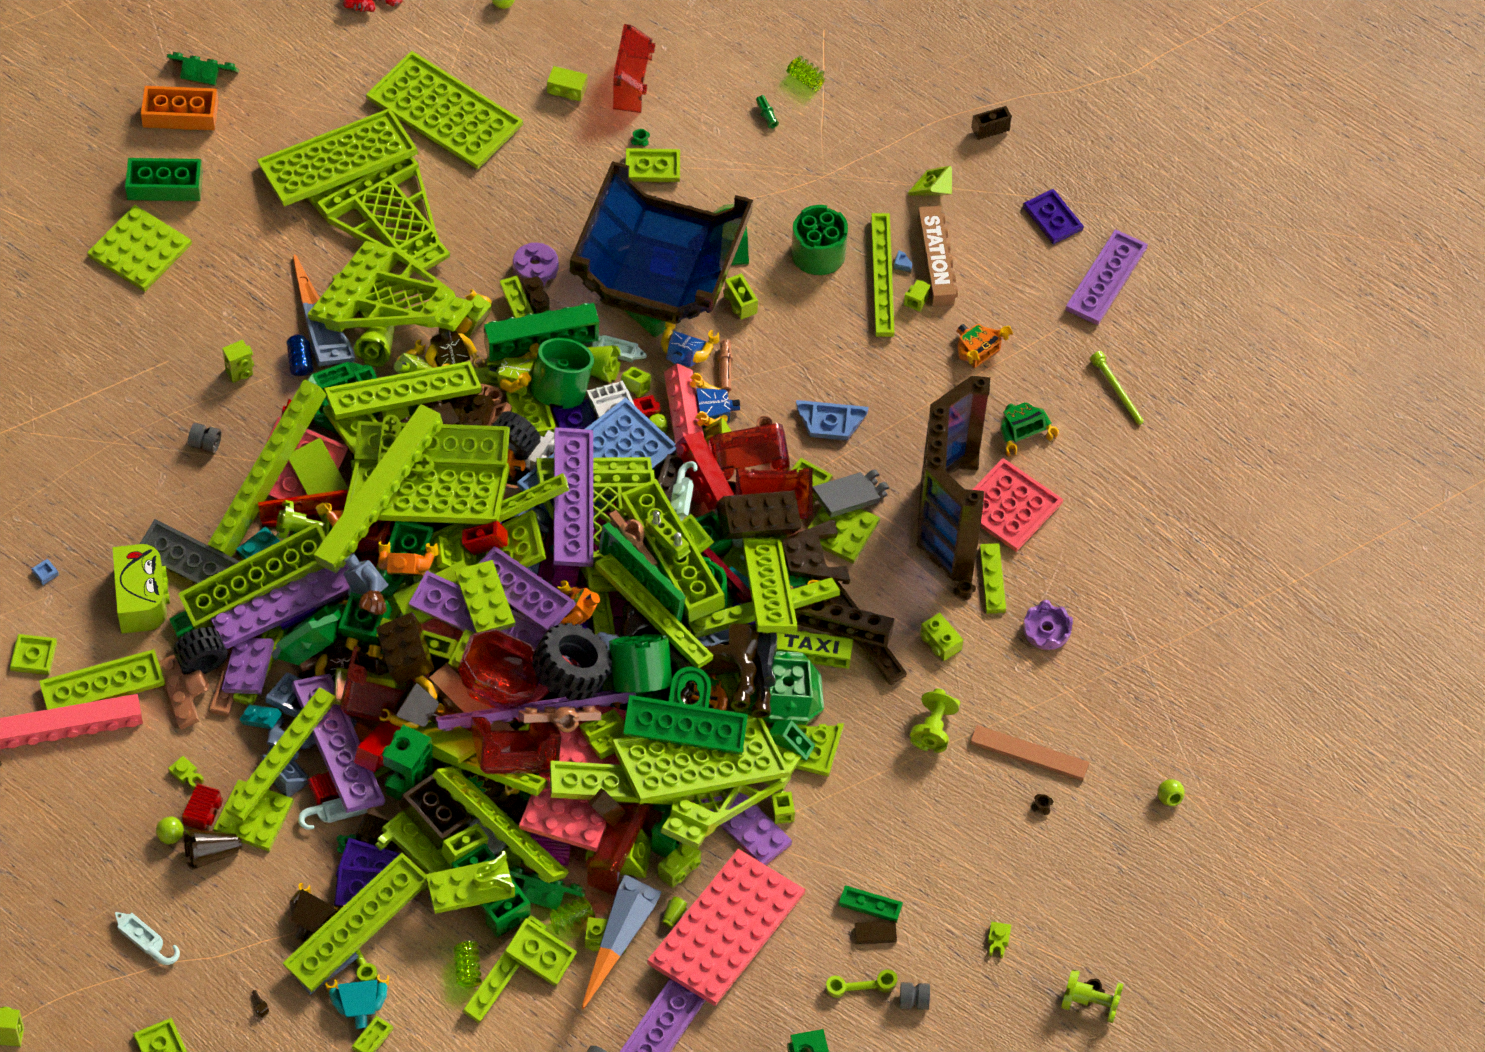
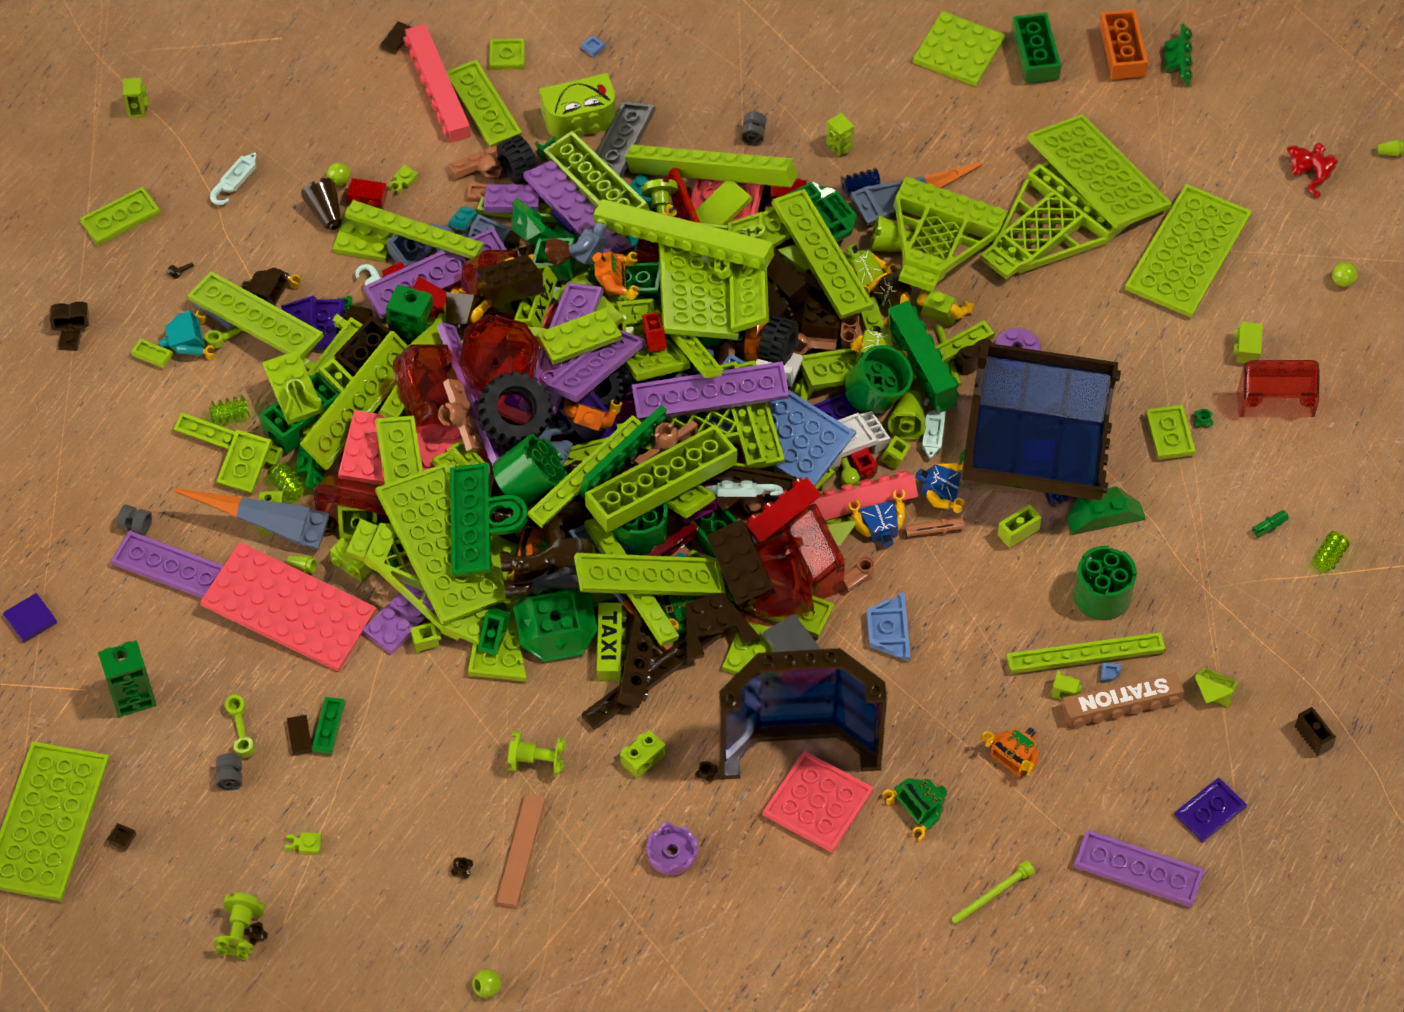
camera: 85 degrees right, 0 degrees up
dark brown tile [588,788,626,827] -> none
lime piece [645,511,691,560] -> none
lime plate [980,543,1006,614] -> none

